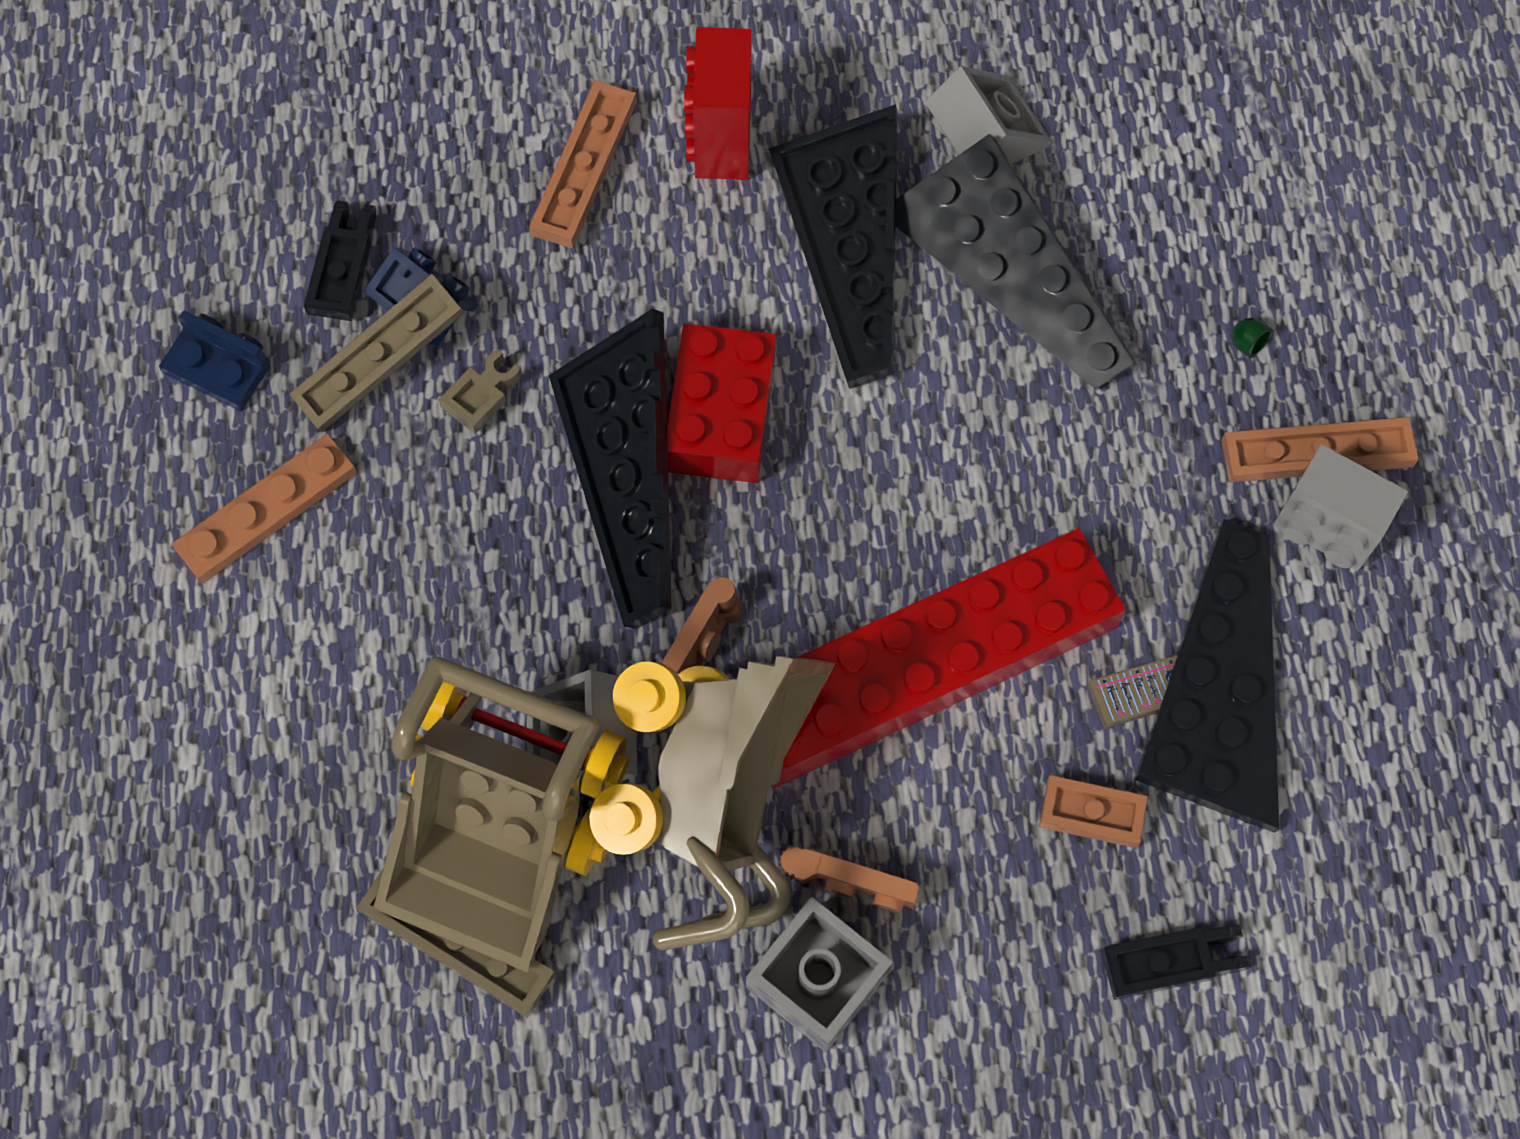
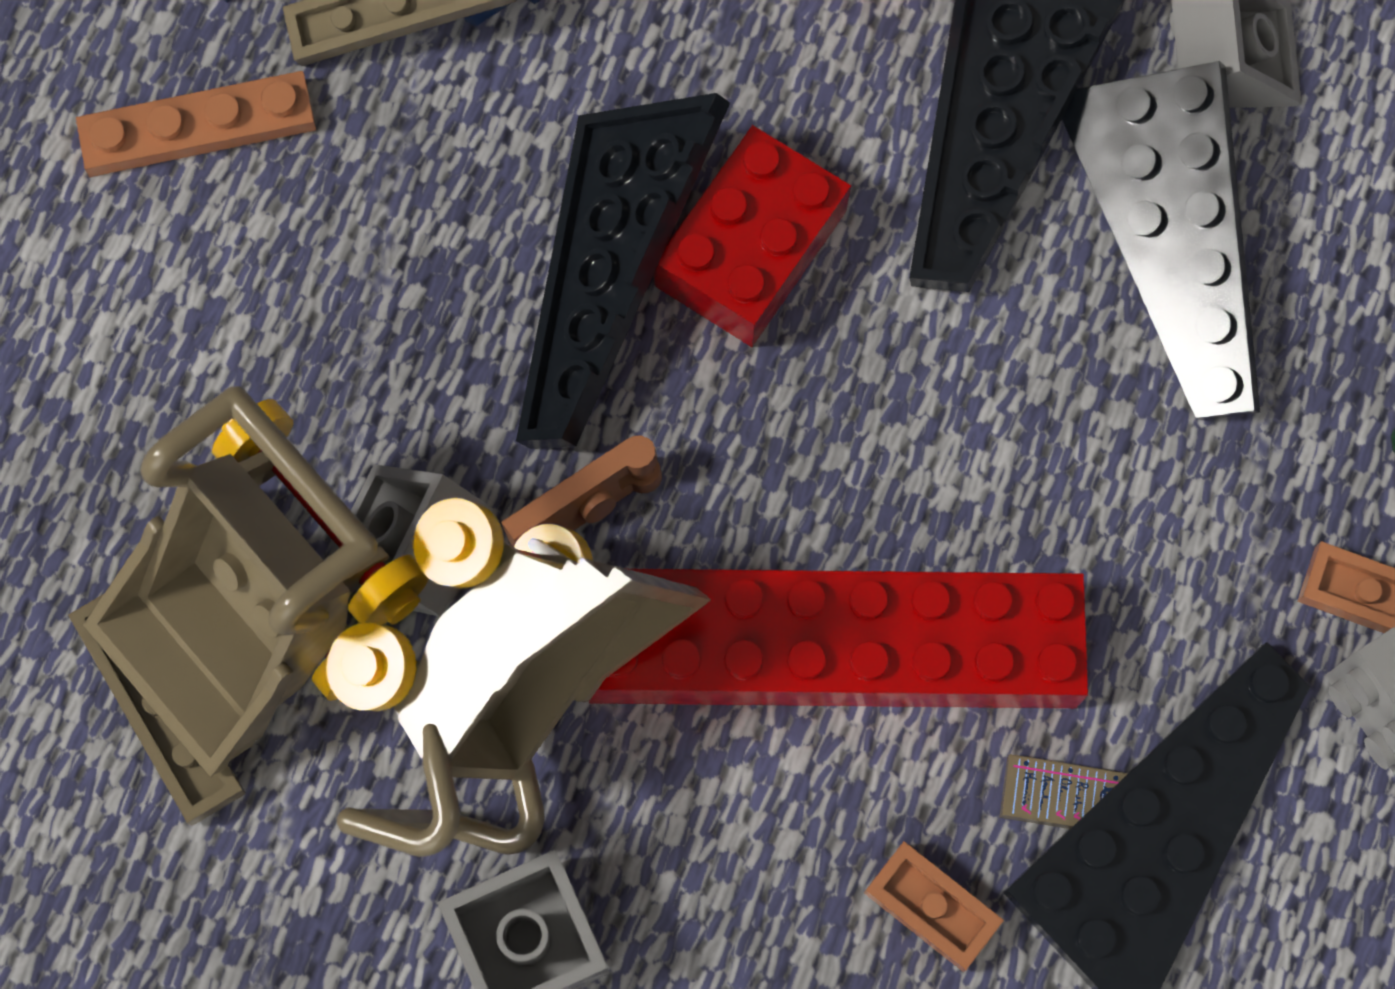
camera: 25 degrees right, 5 degrees up
dark tan plate [439,349,522,434] -> none
nougat hinge [779,846,920,914] -> none

